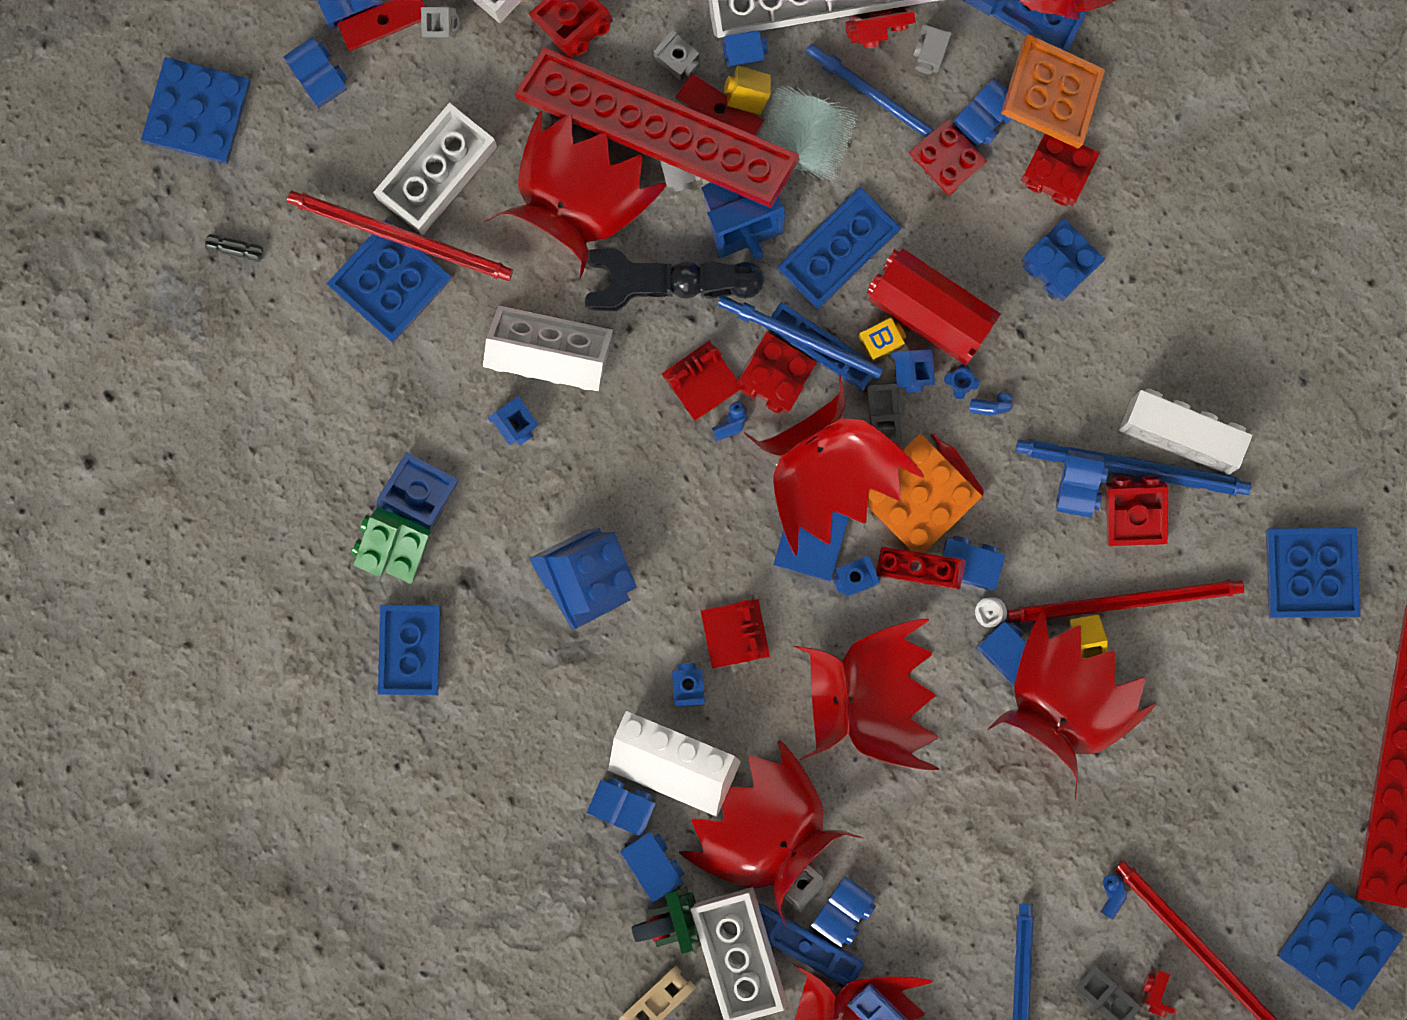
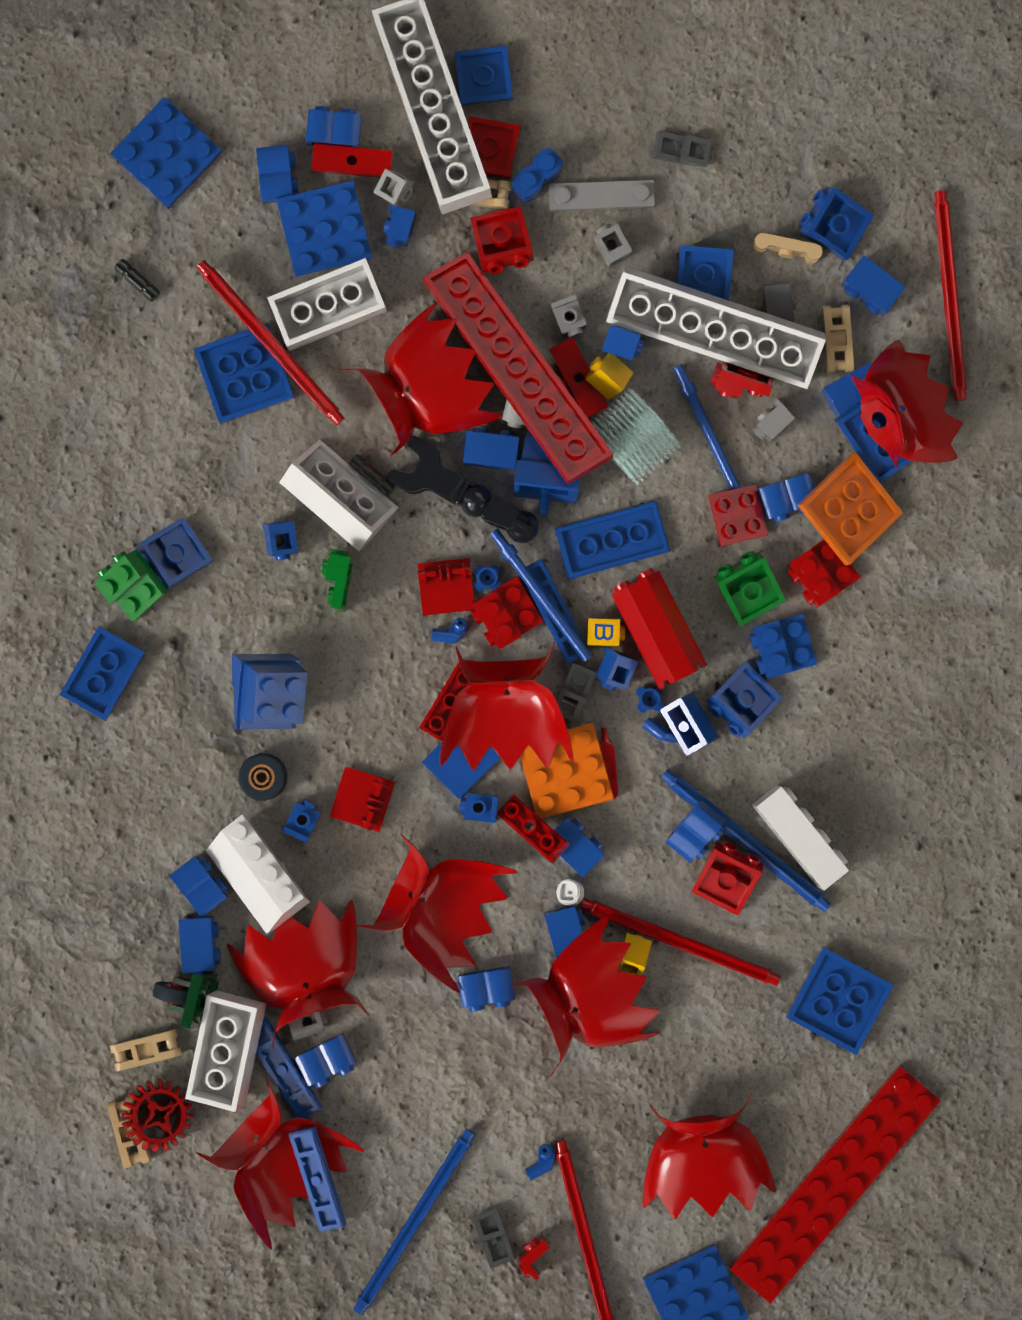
camera: 40 degrees right, 5 degrees up
none -> black wheel [238,753,287,801]
none -> blue plate [276,180,372,277]
none -> green plate [321,549,354,612]
none -> pearl dark grey axle [349,454,395,496]
none -> blue brick [383,205,416,248]
none -> red tile [419,662,471,742]
none -> blue brick [457,966,515,1012]
none -> blue brick [463,427,519,471]
none -> blue plate [474,565,501,591]
none -> red piece [642,1092,776,1220]
none -> blue brick [660,692,719,756]
none -> blue plate [706,661,783,739]
none -> green plate [713,551,786,626]

